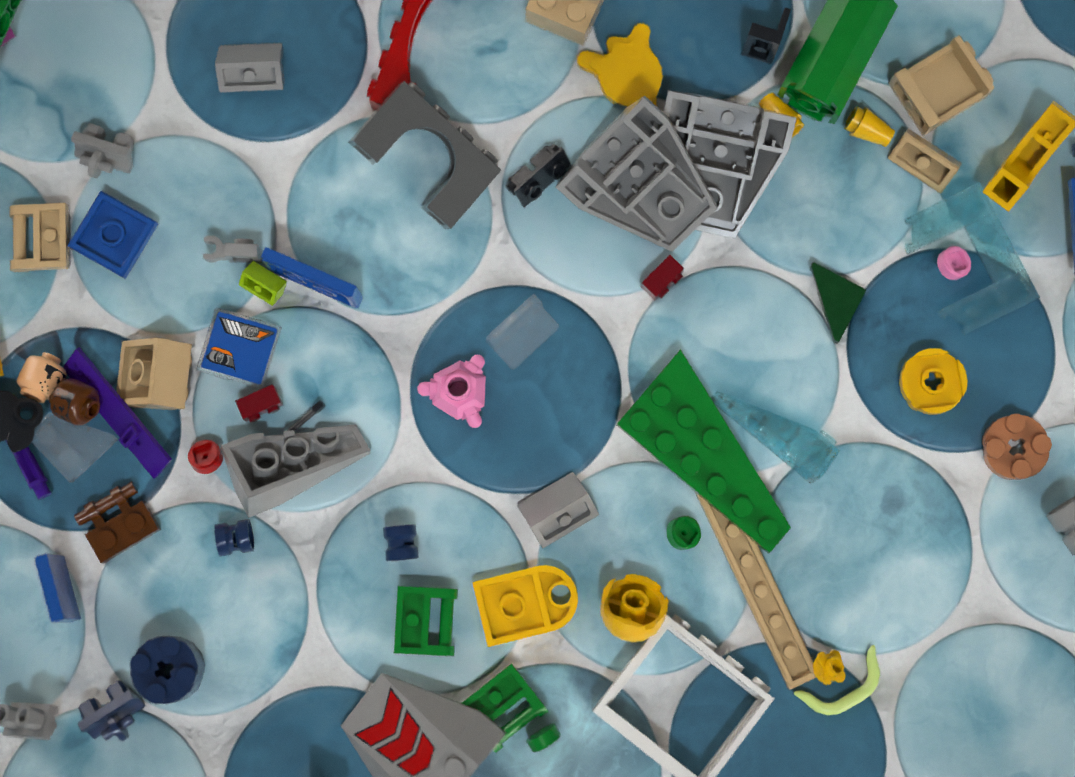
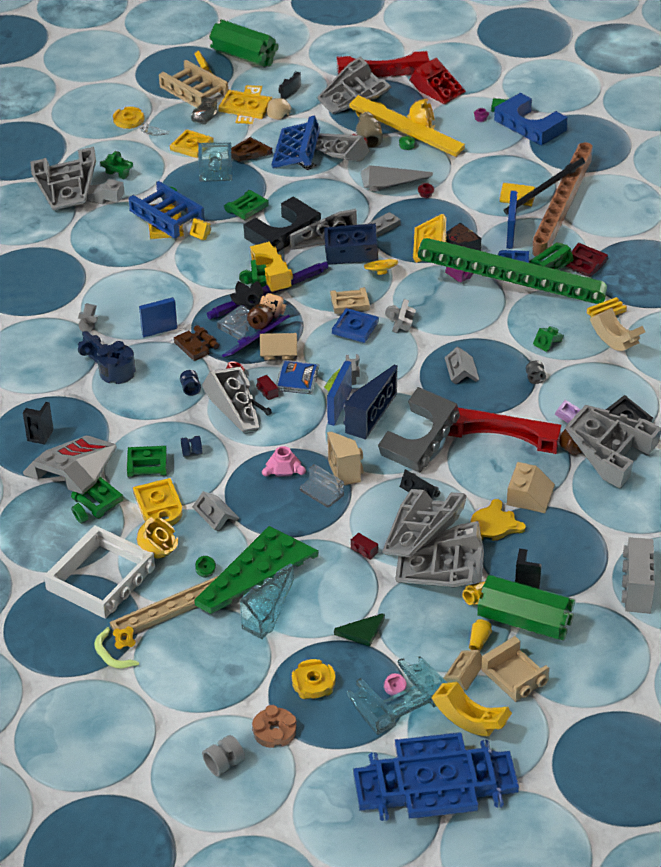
camera: 85 degrees right, 40 degrees down
none -> tan slope [327,432,363,487]
none -> dark blue slope [343,364,398,440]

